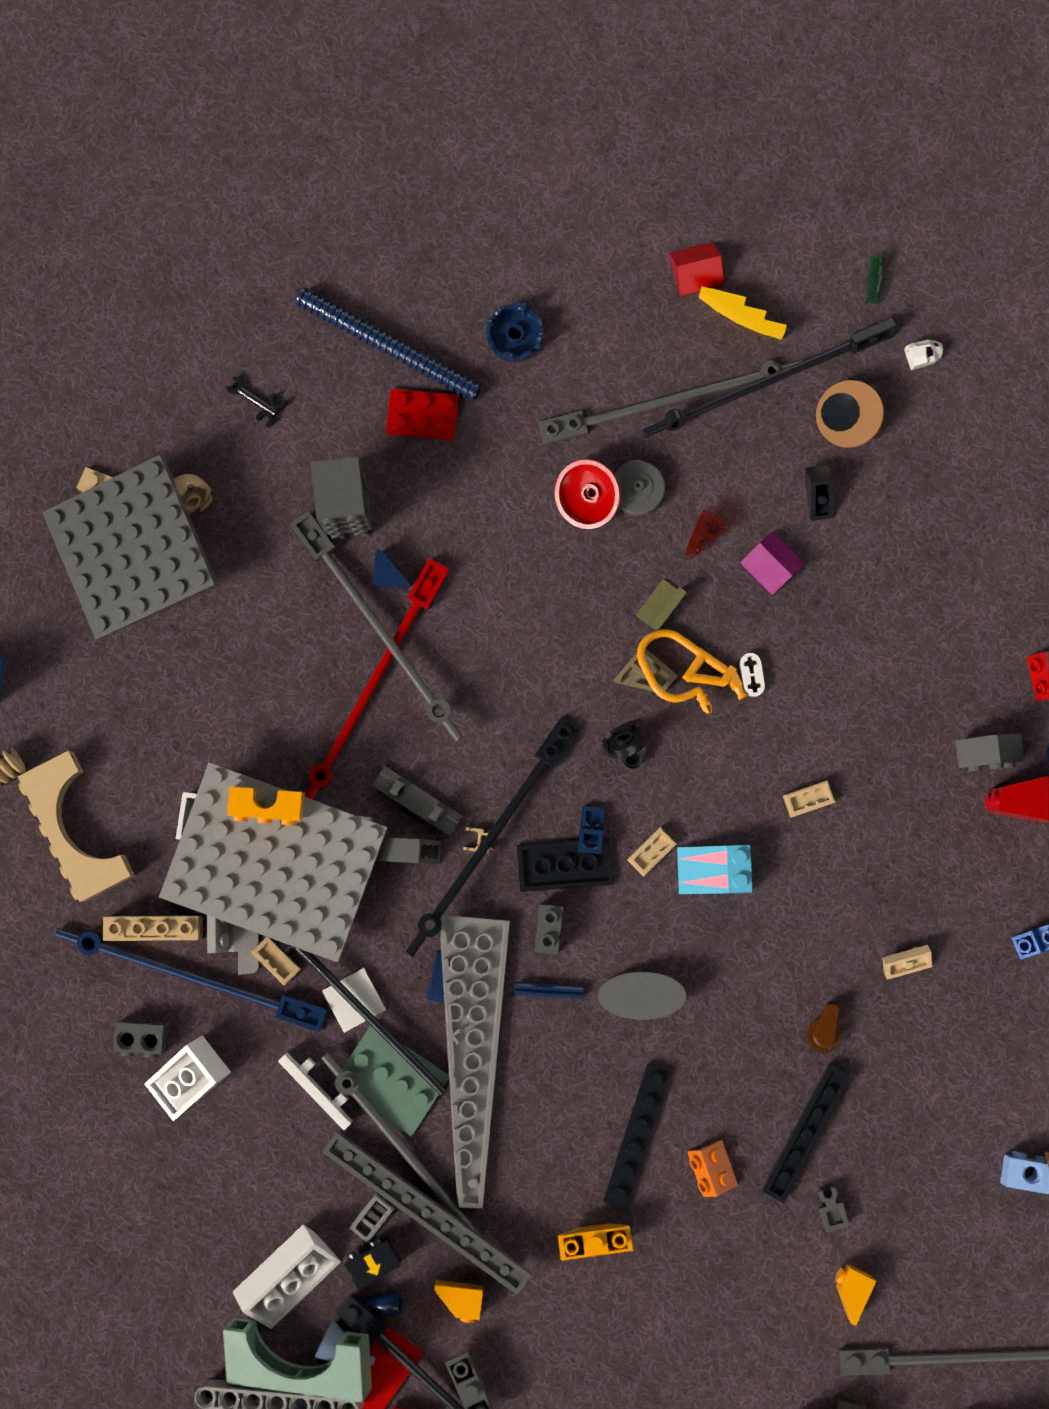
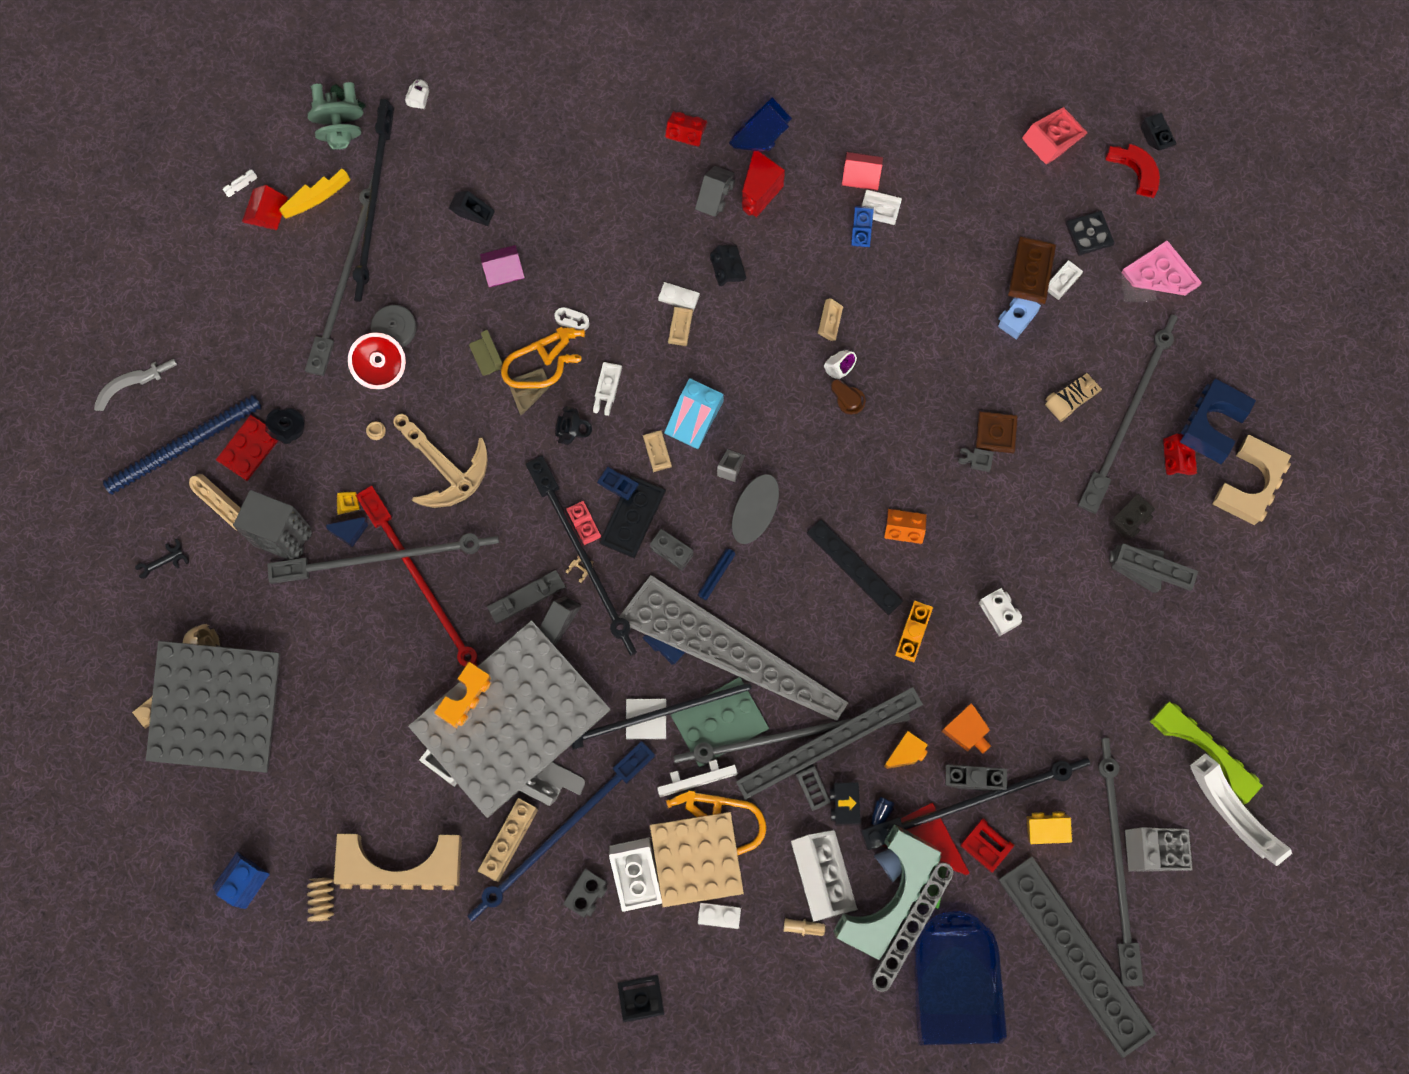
camera: 60 degrees left, 10 degrees down
tan plate [251,937,302,985] -> none
dark blue plate [486,302,543,363] -> none
clear red plate [684,510,725,559] -> none
black plate [762,1064,851,1204] -> none
medium nougat piece [816,380,884,448] -> none
light orange slope [835,1264,876,1326] -> none
none -> light grey sword [94,359,177,411]
none -> tan plate [189,474,241,530]
none -> white axle [223,170,257,197]
none -> black plate [265,408,304,444]
none -> sand green piece [308,82,363,149]
none -> yellow slope [337,492,360,515]
none -> tan plate [366,421,386,440]
none -> tan piece [394,414,488,508]
none -> coral slope [566,501,601,545]
none -> white hinge [593,362,622,416]
none -> black slope [617,975,664,1023]
none -> tan plate [650,812,744,907]
none -> white plate [658,282,700,312]
none -> light orange piece [666,791,766,855]
none -> white plate [698,903,741,929]
none -> black bracket [710,245,746,286]
none -> light grey slope [717,449,745,482]
none -> tan axle [784,918,825,936]
none -> white rock [824,350,857,379]
none -> orange torso [942,704,991,754]
none -> reddish brown plate [976,411,1018,454]
none -> white brick [979,588,1022,636]
none -> tan door [1045,373,1102,422]

